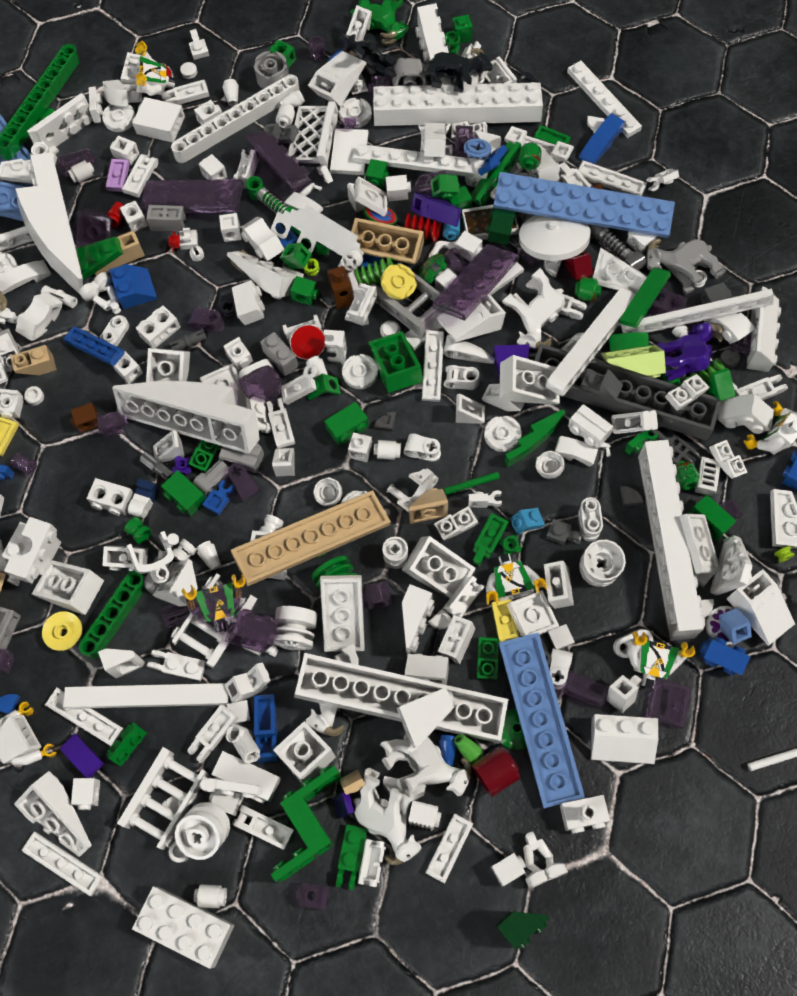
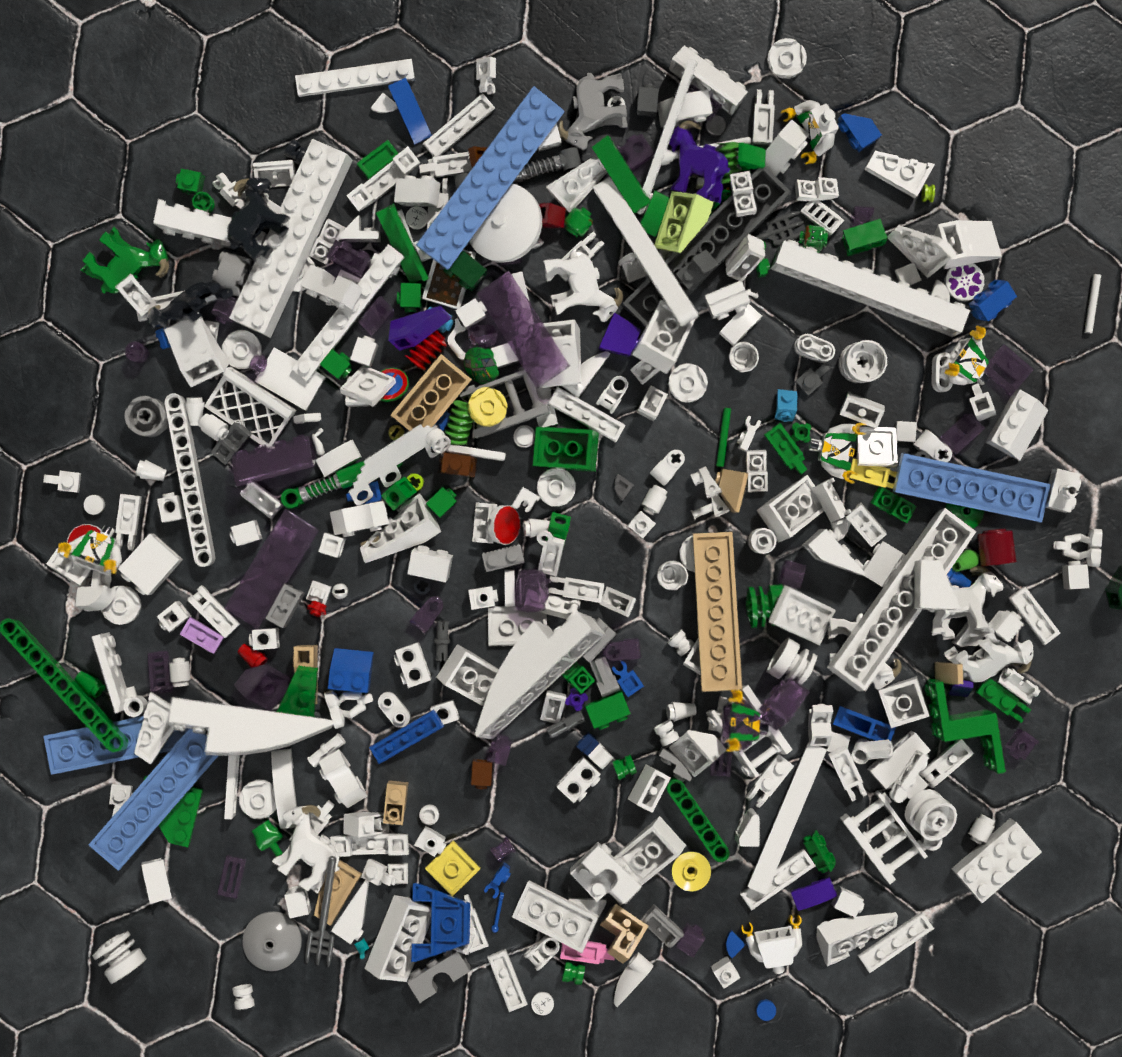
camera: 65 degrees left, 20 degrees up
white plate [89,87,103,123] -> none
white piece [125,531,179,584] -> none
green brick [269,39,296,68] -> none
green brick [324,402,369,445] -> none
white hinge [345,283,377,326] -> none
green brick [430,174,460,200] -> none
medium blue gear [464,138,492,160] -> none
blue plate [477,145,508,176] -> none
green slope [504,409,565,467] -> none
green head [518,143,542,170] -> none
flat silver tile [619,486,643,507] -> none
white tile [680,514,720,574] -> none
medium blue brick [719,608,752,644] -> none

